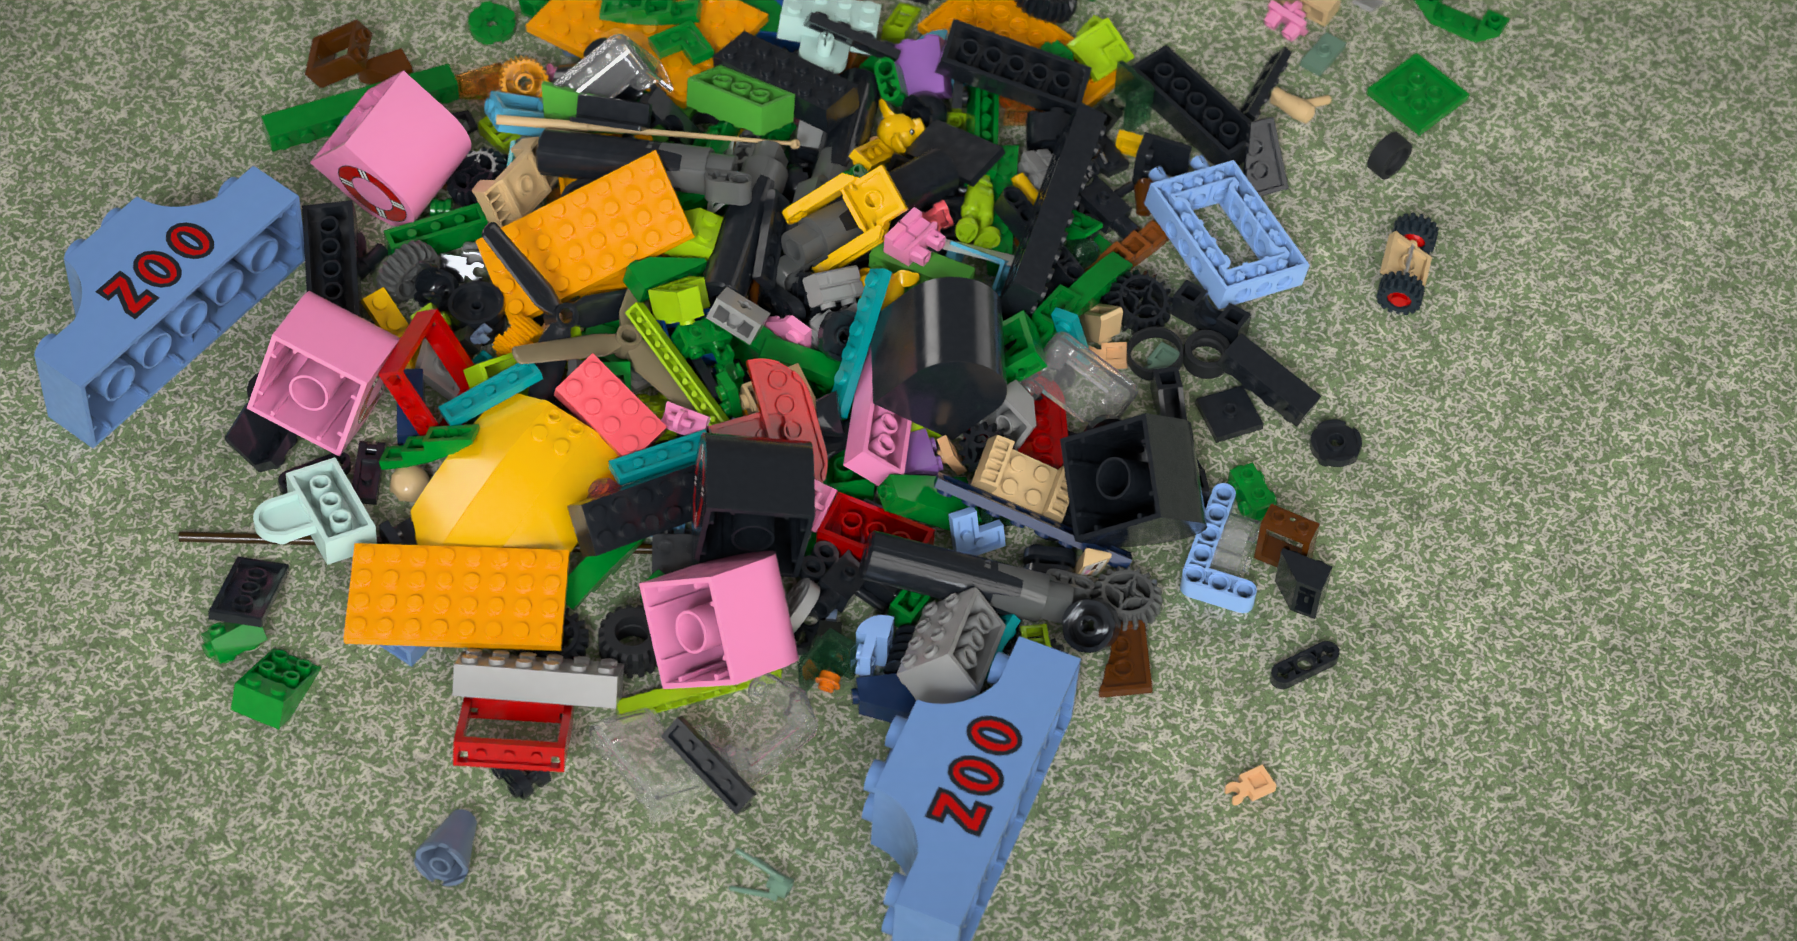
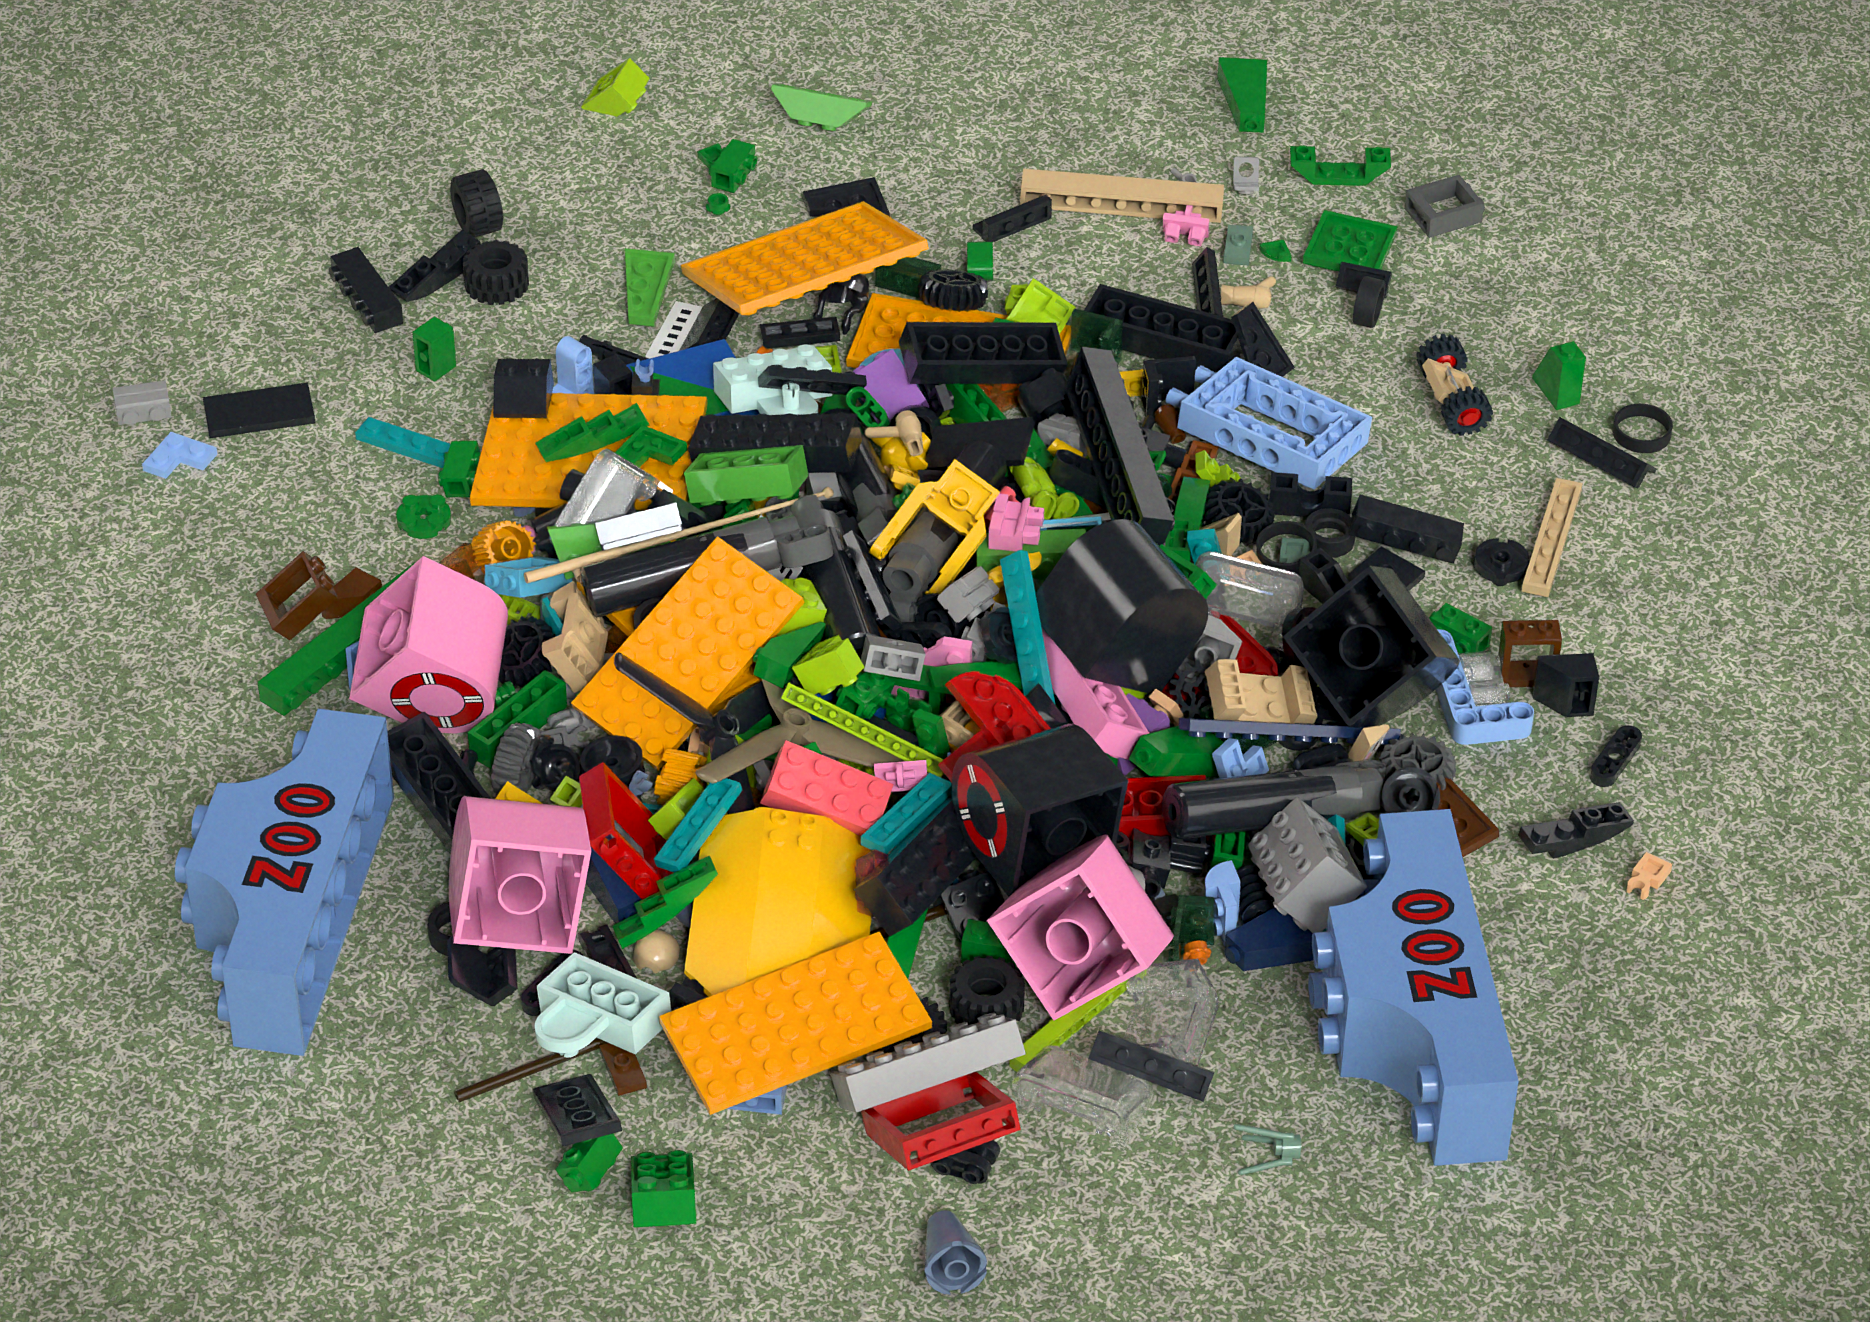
camera: 25 degrees left, 10 degrees down
none -> reddish brown plate [599,1043,647,1096]
none -> tan piece [865,411,923,456]
none -> lime slope [1195,450,1241,487]
none -> green tile [1259,240,1292,262]
none -> black plate [1336,262,1392,299]
none -> dark grey window [1404,175,1485,238]
none -> black slope [1518,802,1634,859]
none -> tan plate [1522,478,1583,597]
none -> green slope [1532,341,1586,410]
none -> black panel [1547,417,1657,489]
none -> black tyre [1613,403,1673,453]

